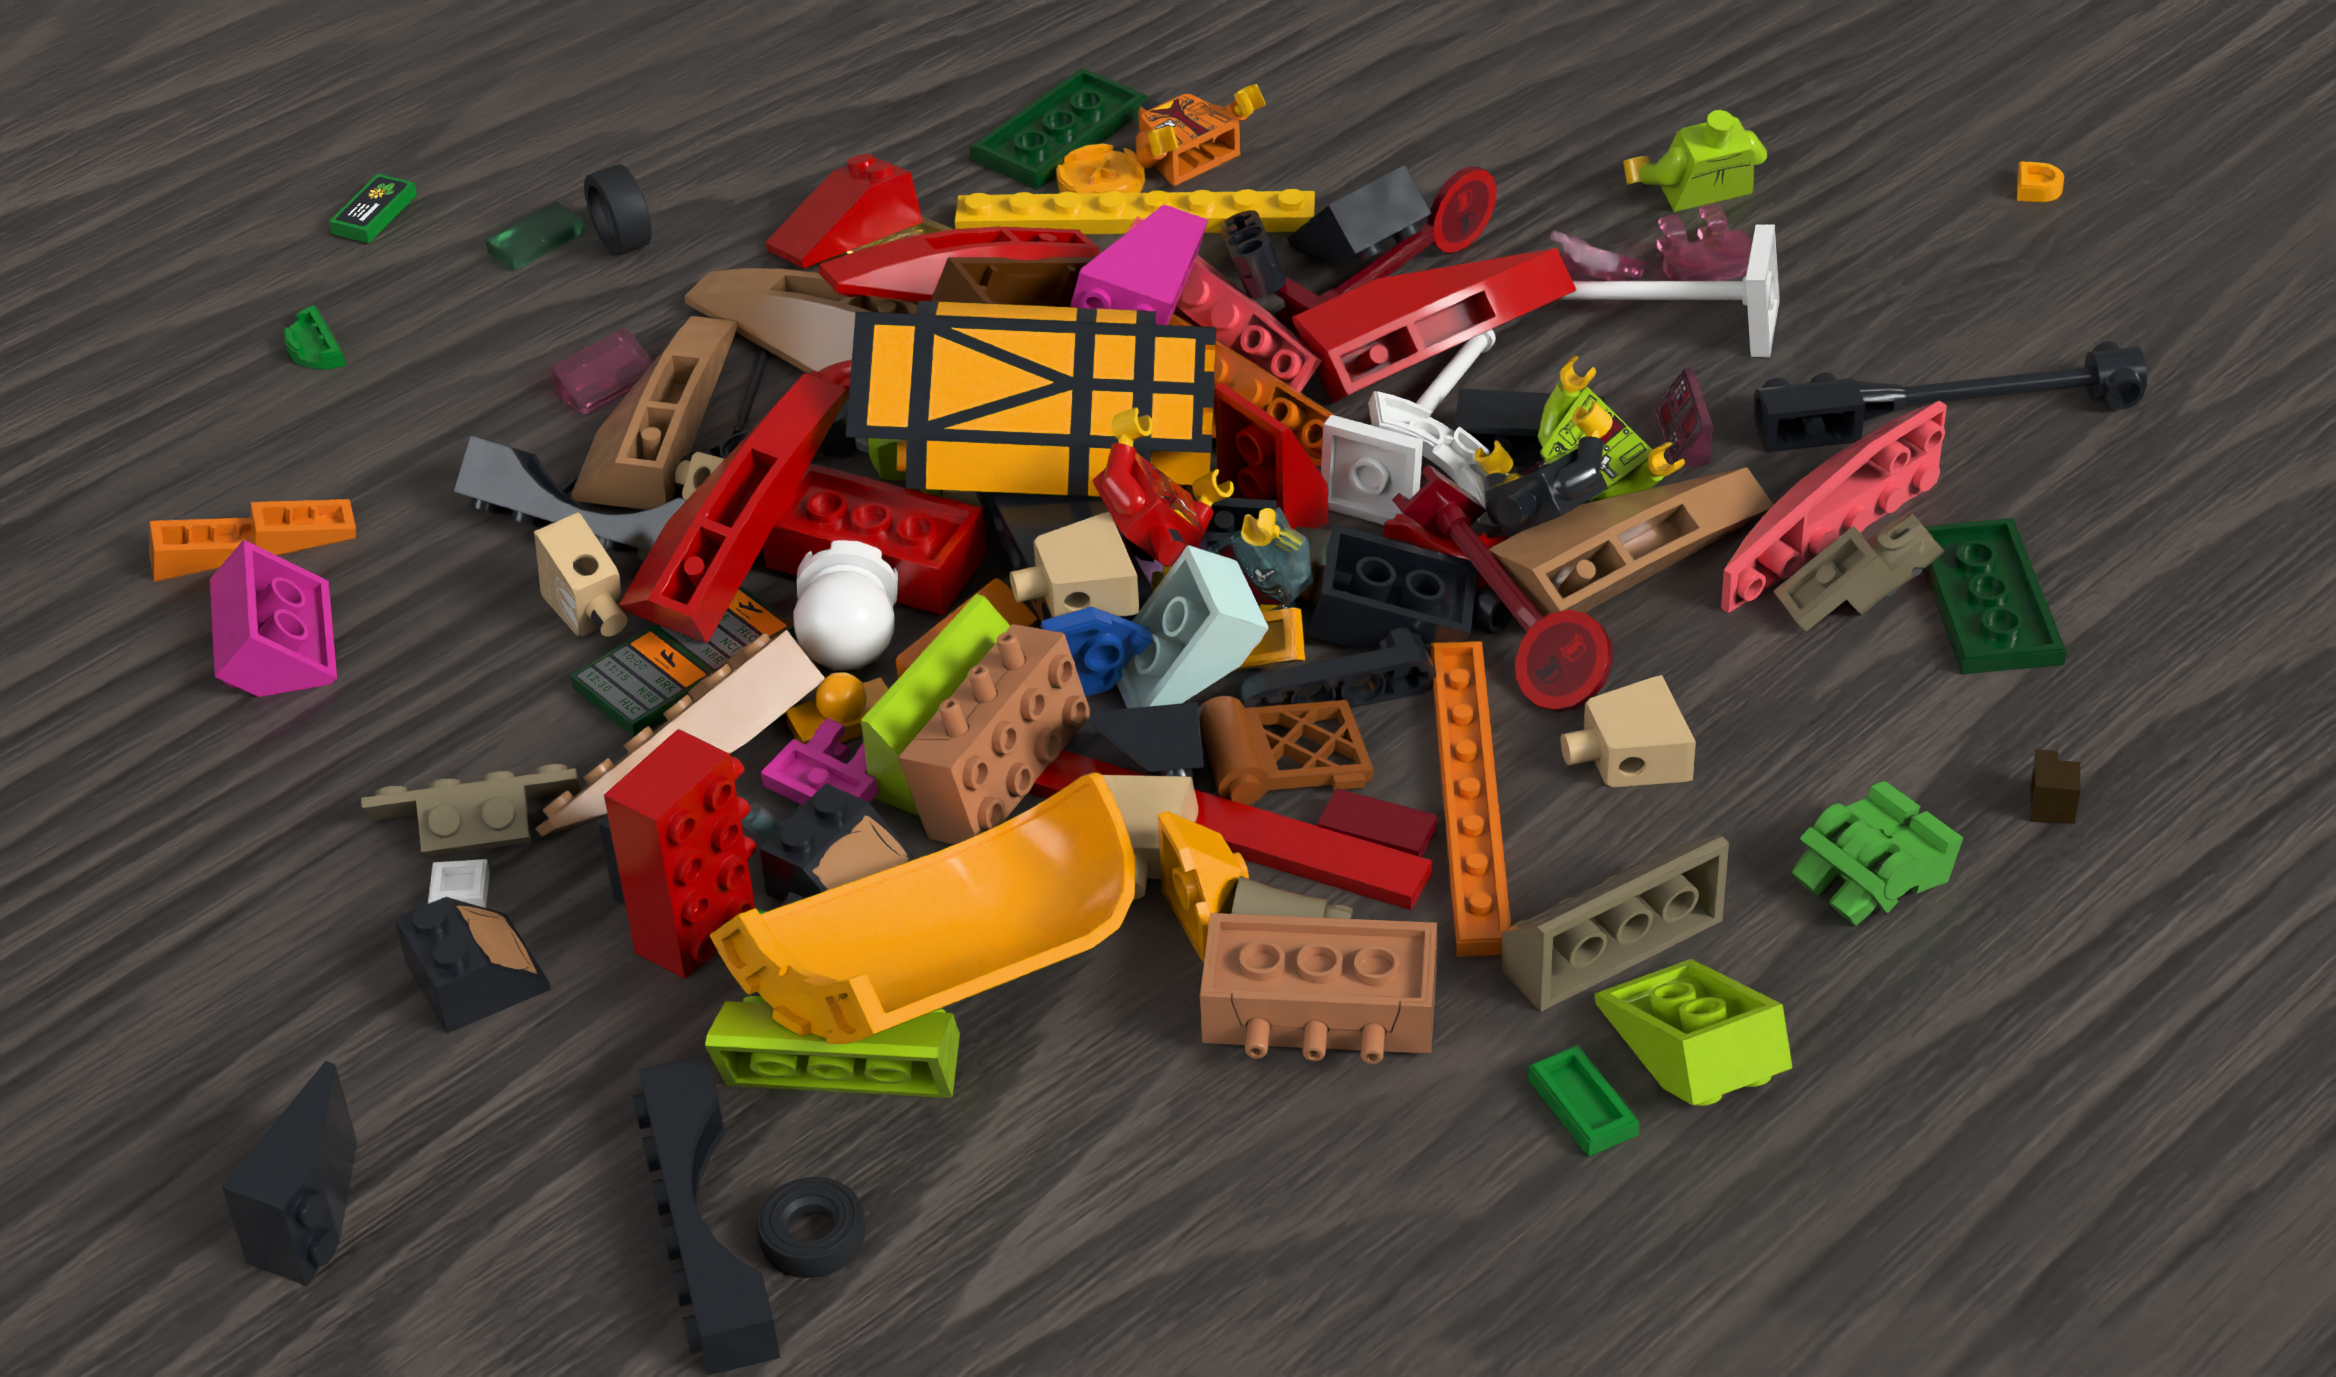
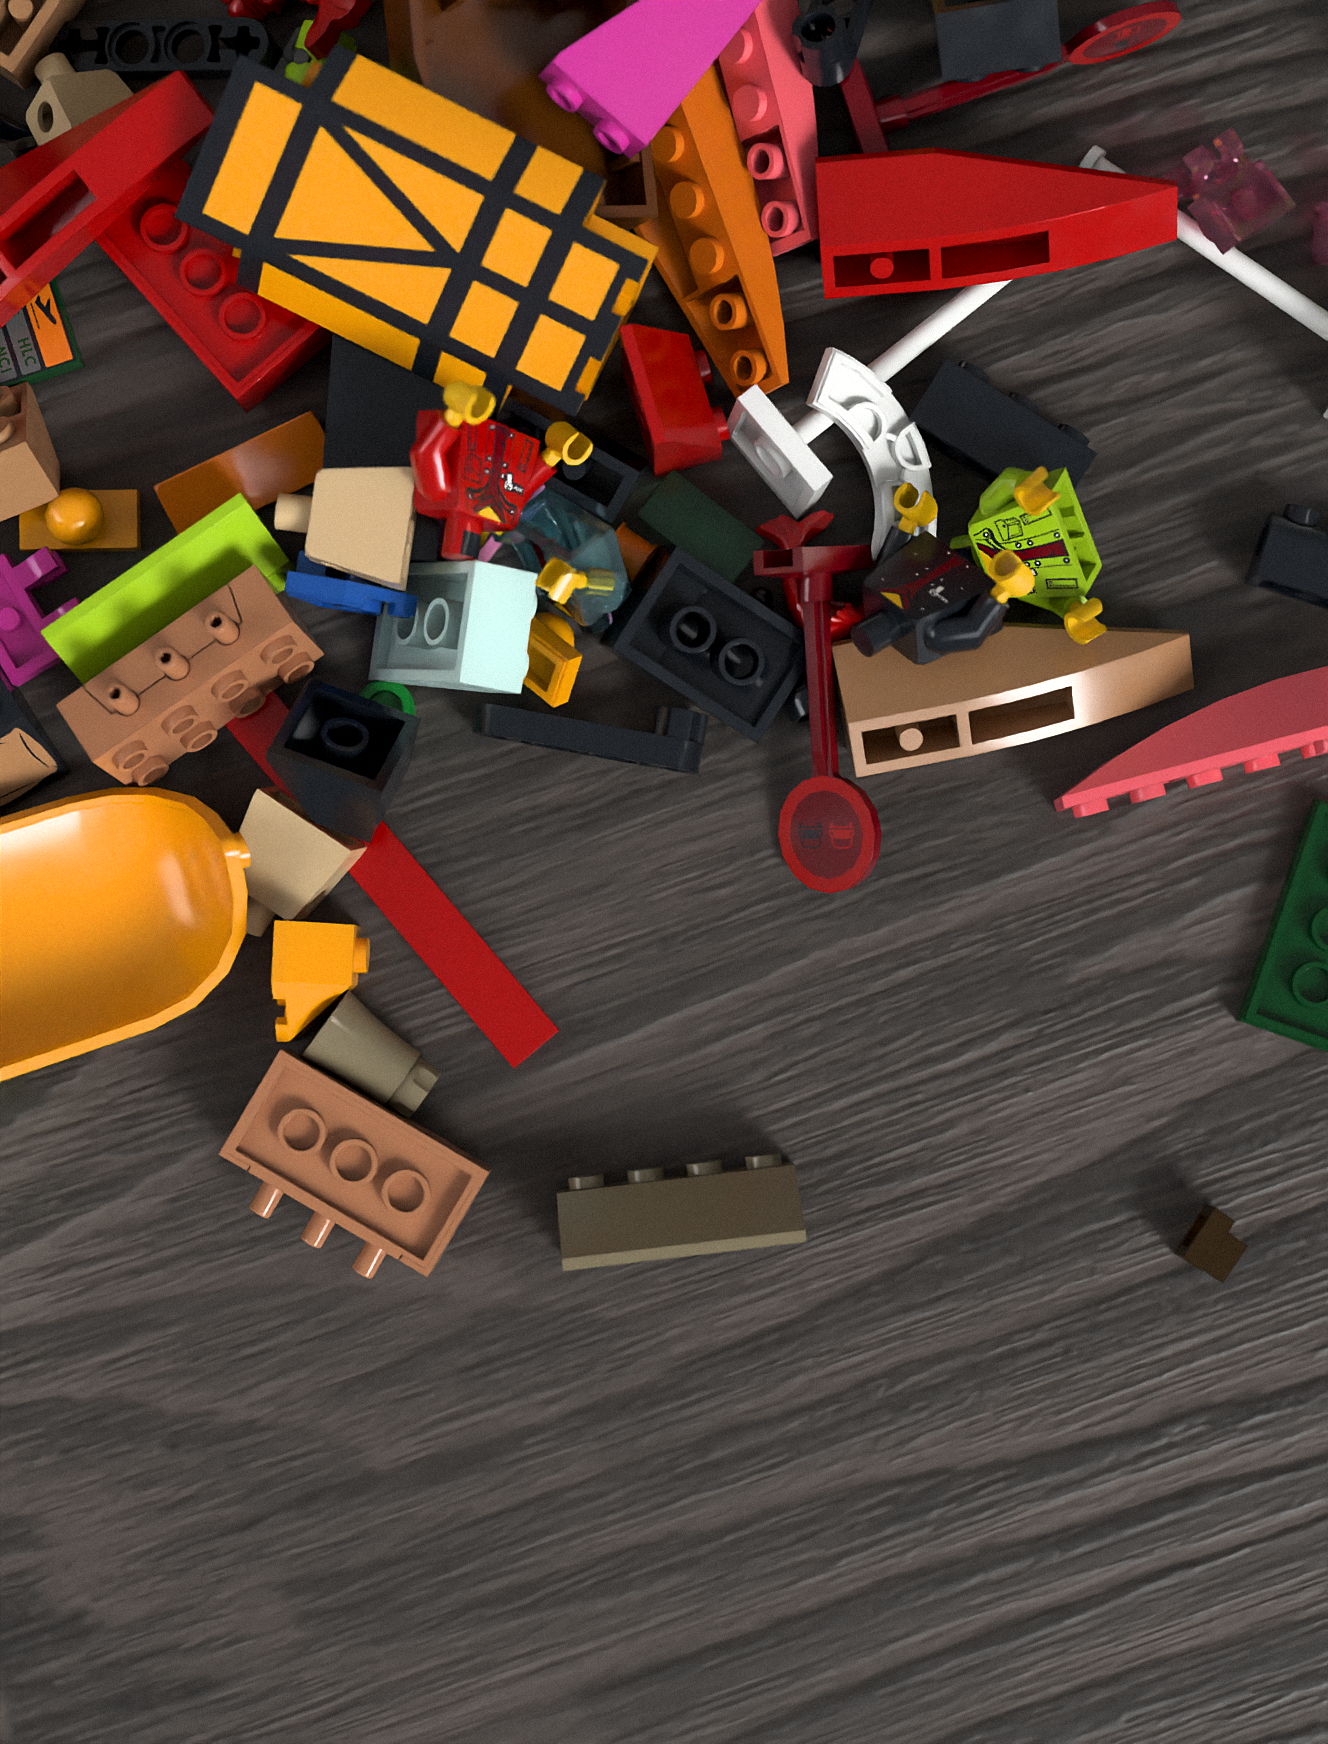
camera: 20 degrees right, 45 degrees up
white tile [793,540,898,672] -> none
dark orange piece [1198,696,1374,805] -> none
dark red tile [1317,788,1438,857] -> none
orange tile [1430,641,1511,957] -> none
green tile [1528,1045,1639,1157] -> none
tan torso [1560,675,1696,787] -> none
lime slope [1594,959,1793,1106] -> none
slope [1656,367,1713,467] -> none
dark tan plate [1774,511,1945,632] -> none
bright green hips [1791,780,1963,926] -> none

